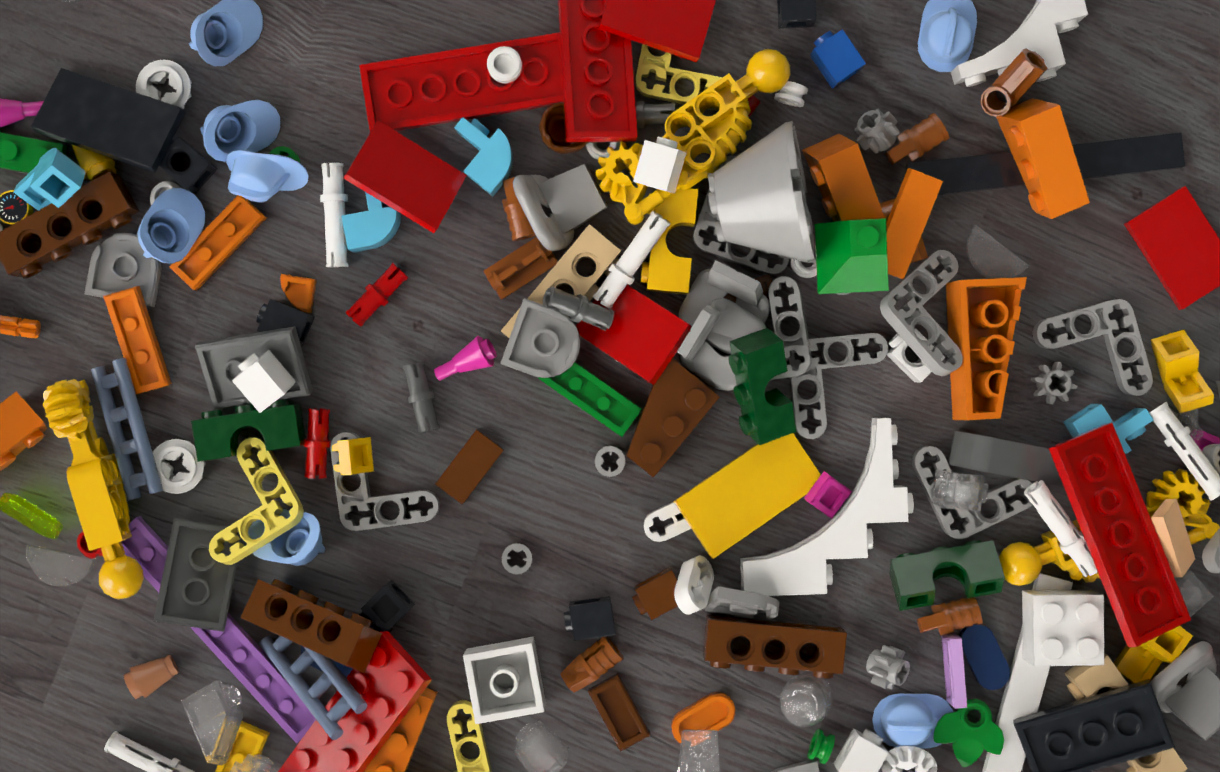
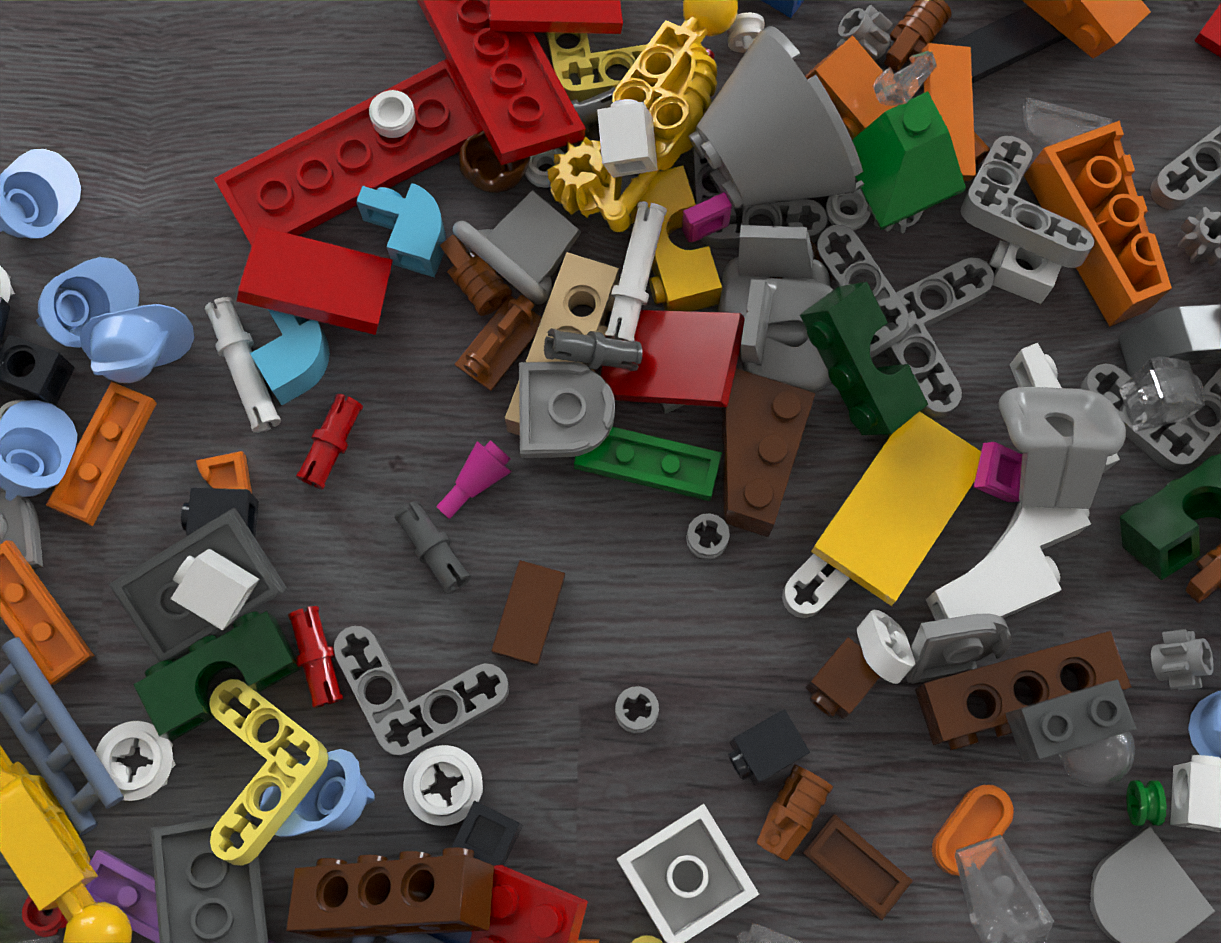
camera: 20 degrees left, 15 degrees down
yellow tile [332,437,374,475] -> none
none -> white gear [403,745,483,826]
none -> dark pink tile [682,192,732,242]
none -> clear tile [872,50,937,106]
none -> light grey piece [998,387,1126,509]
none -> dark grey brick [1005,679,1136,761]

